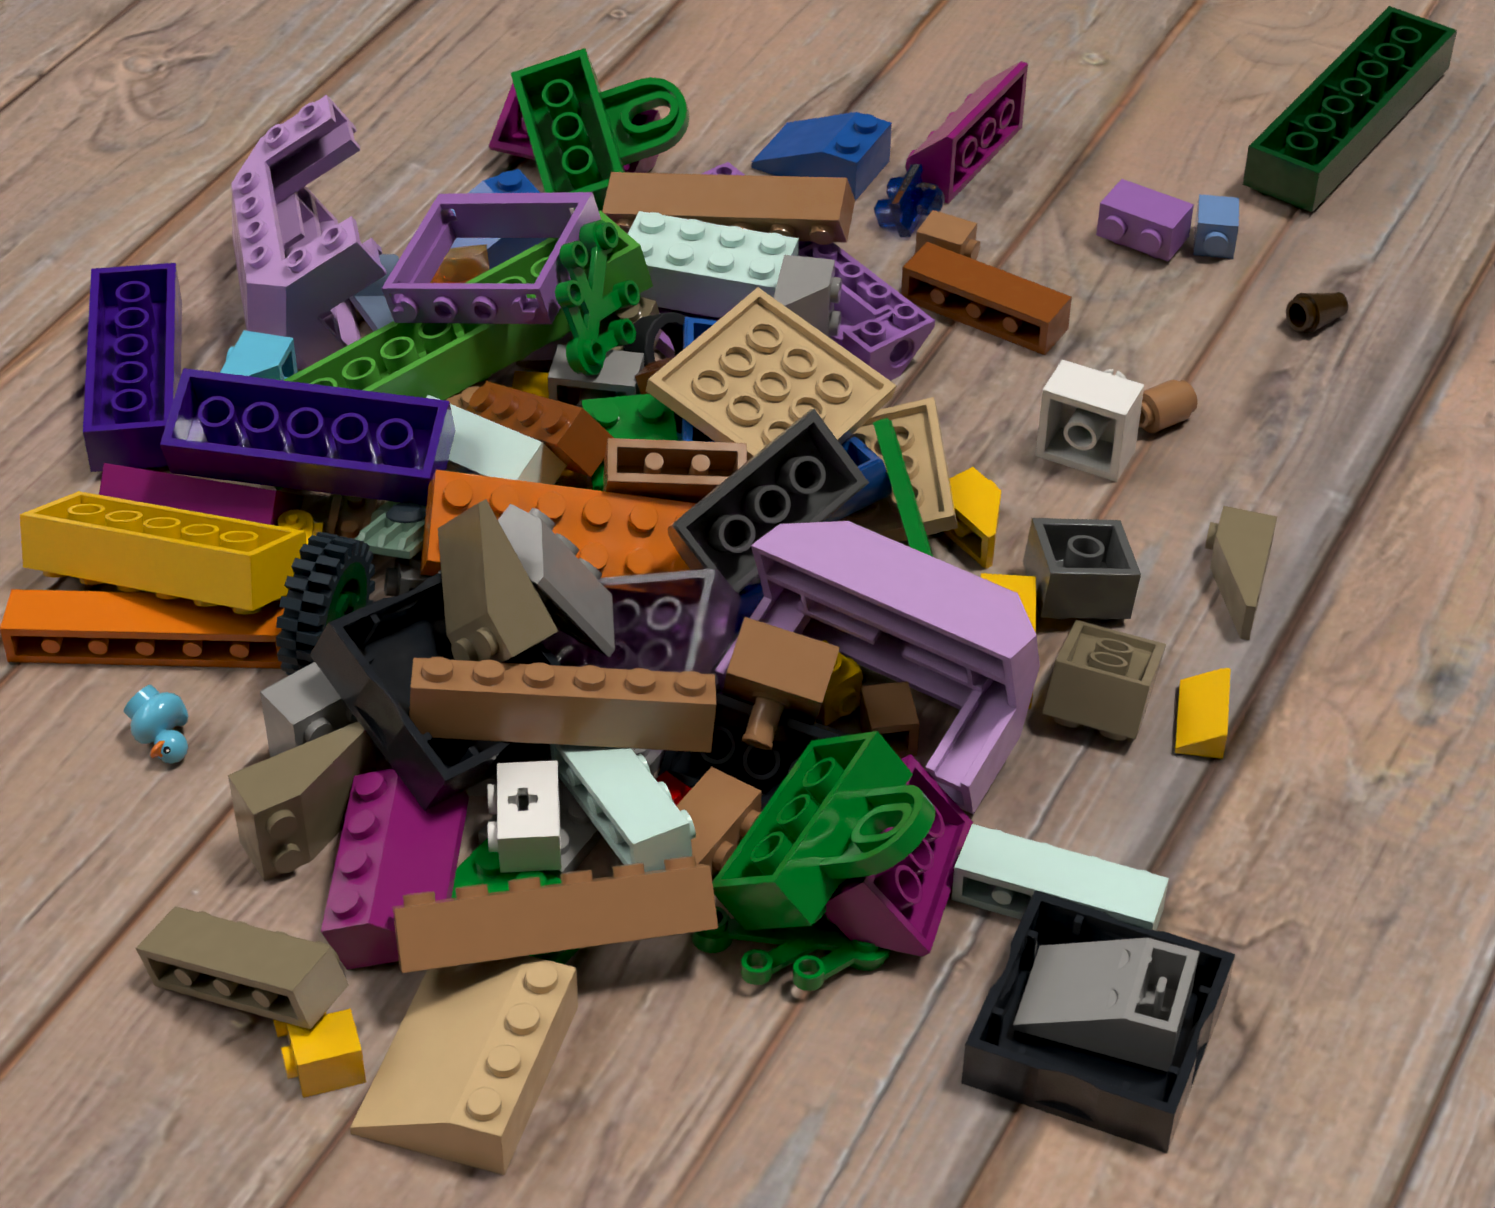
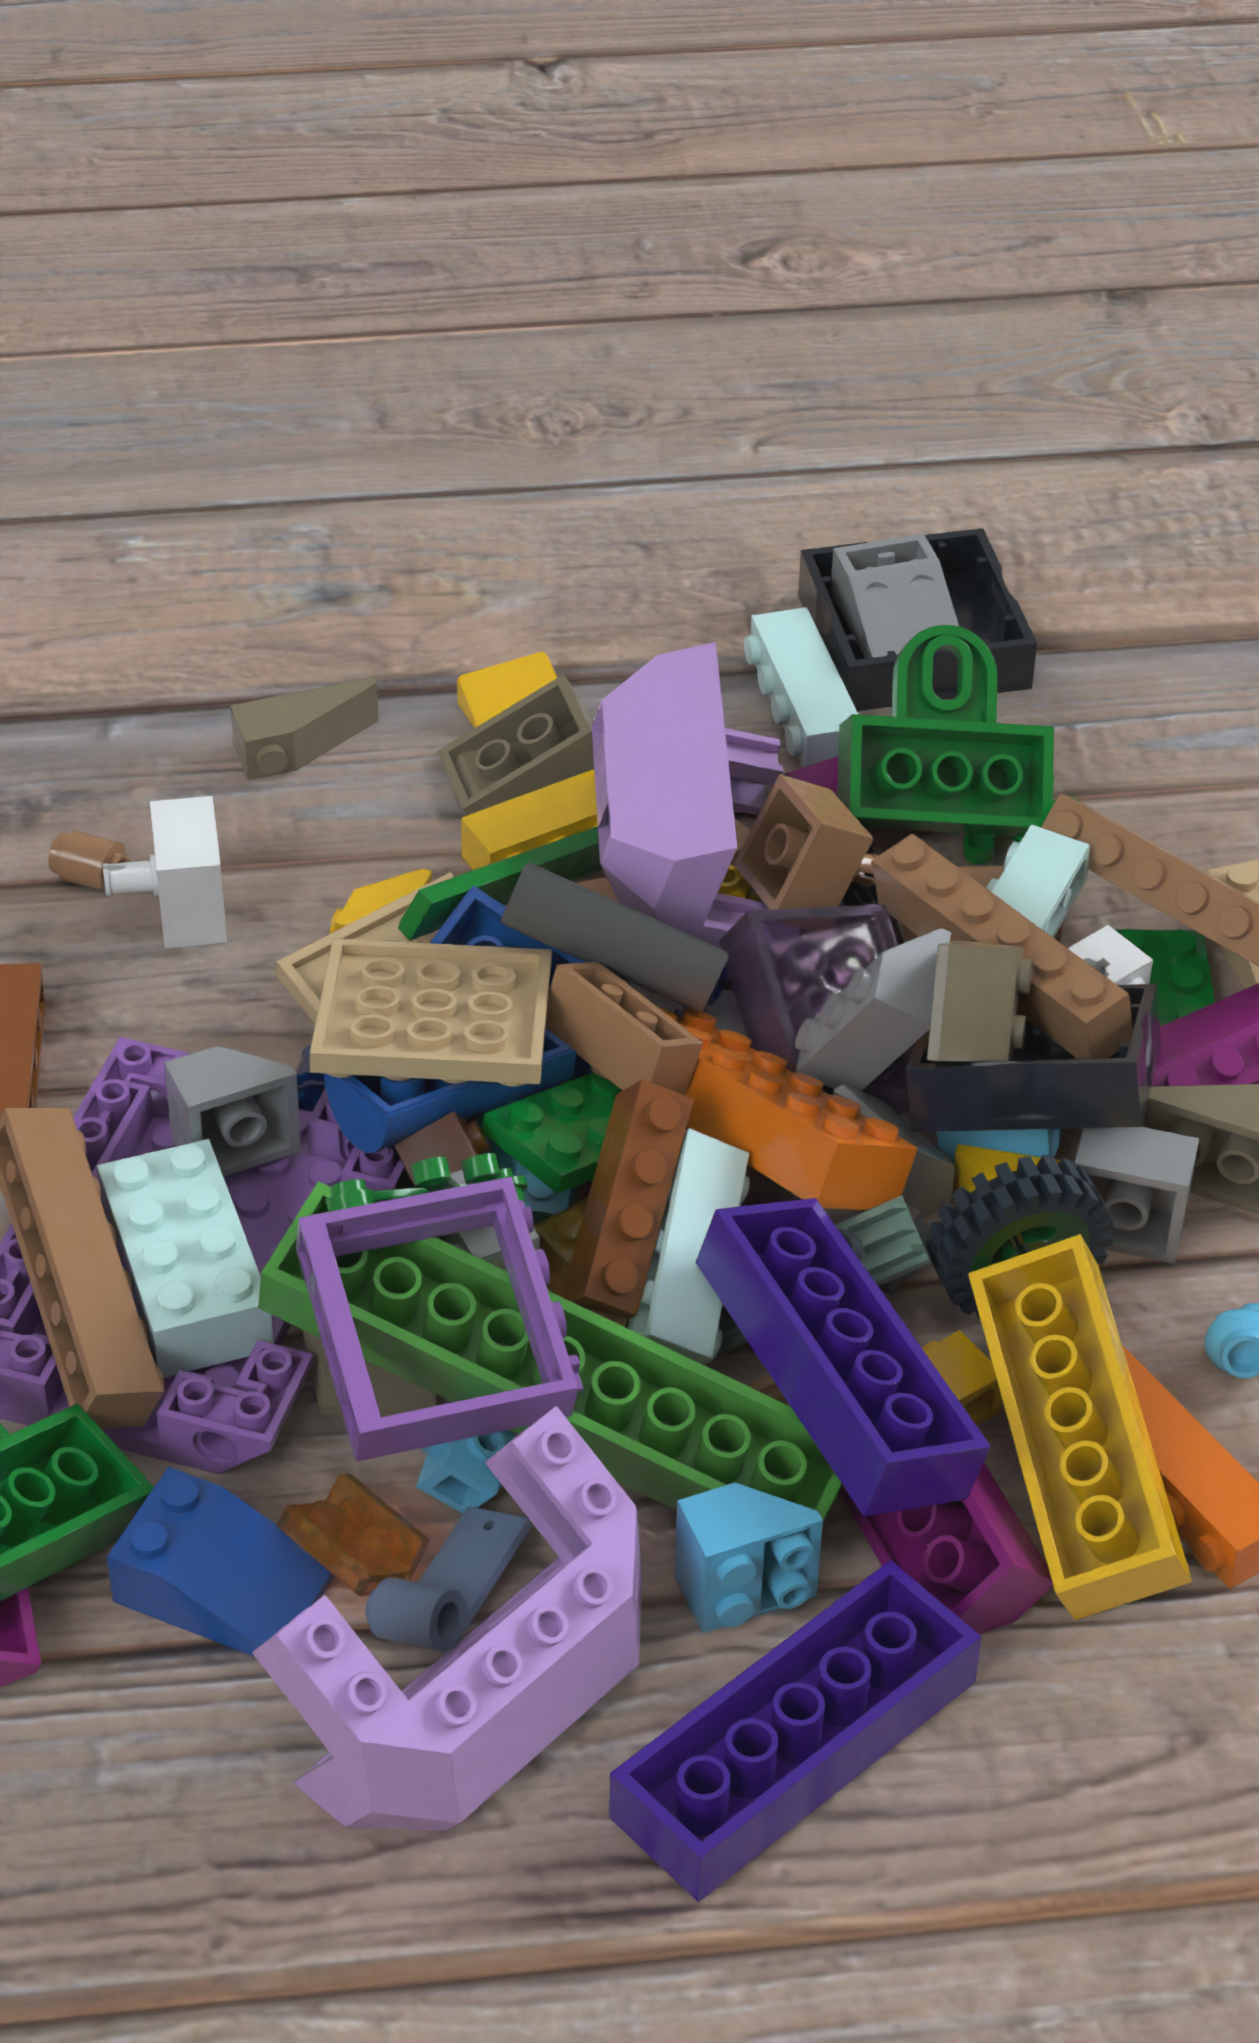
camera: 125 degrees left, 0 degrees up
dark grey brick [1023,518,1141,620] -> none

